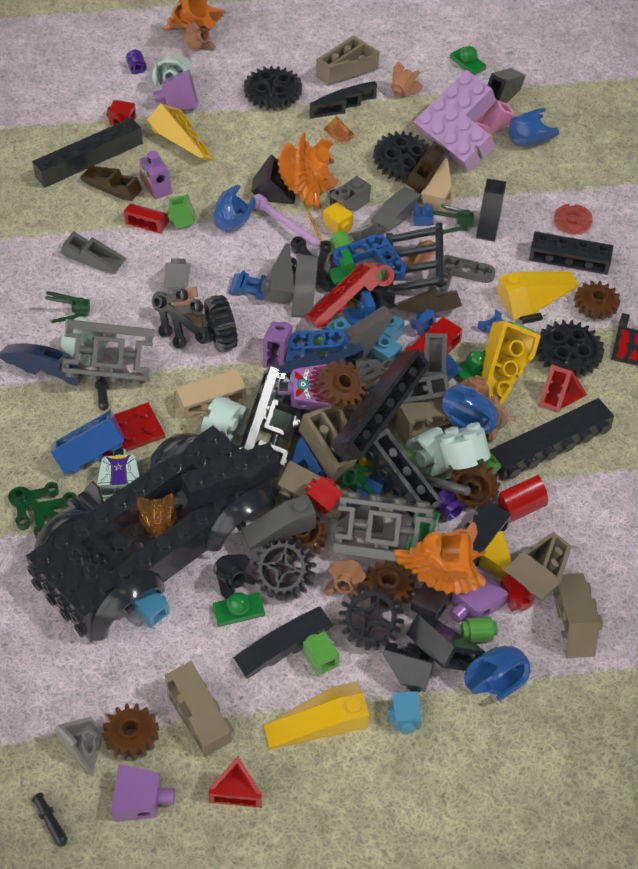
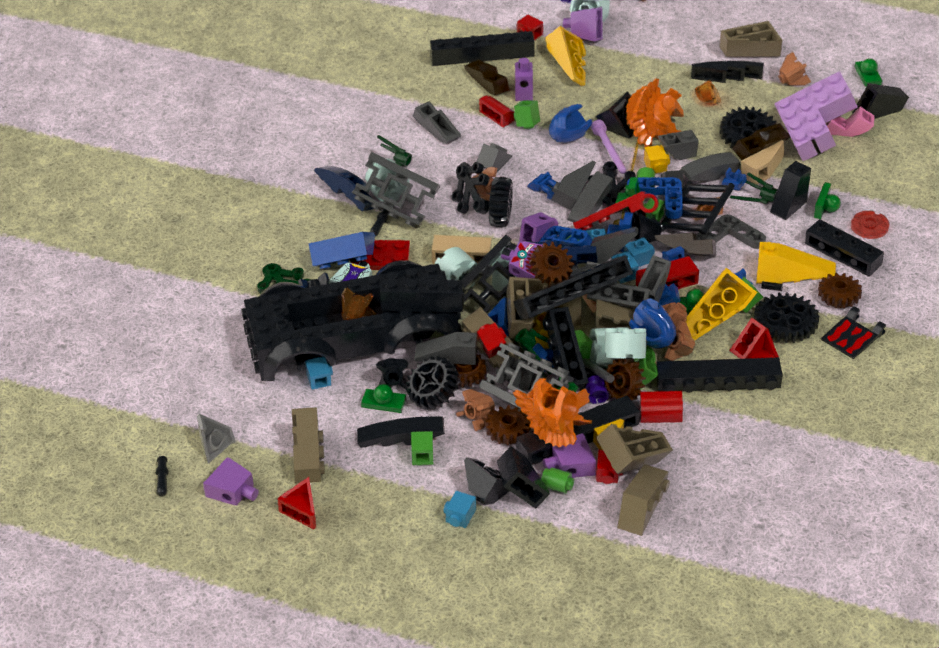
camera: 30 degrees right, 10 degrees down
reddish brown gear [102,703,159,760] -> none
black gear [244,65,302,111] -> none
yellow wedge [264,682,369,750] -> none
black gear [339,584,405,651] -> none
blue hair [464,645,530,701] -> none
blue hair [508,108,559,147] -> none
none -> green tile [814,182,841,219]

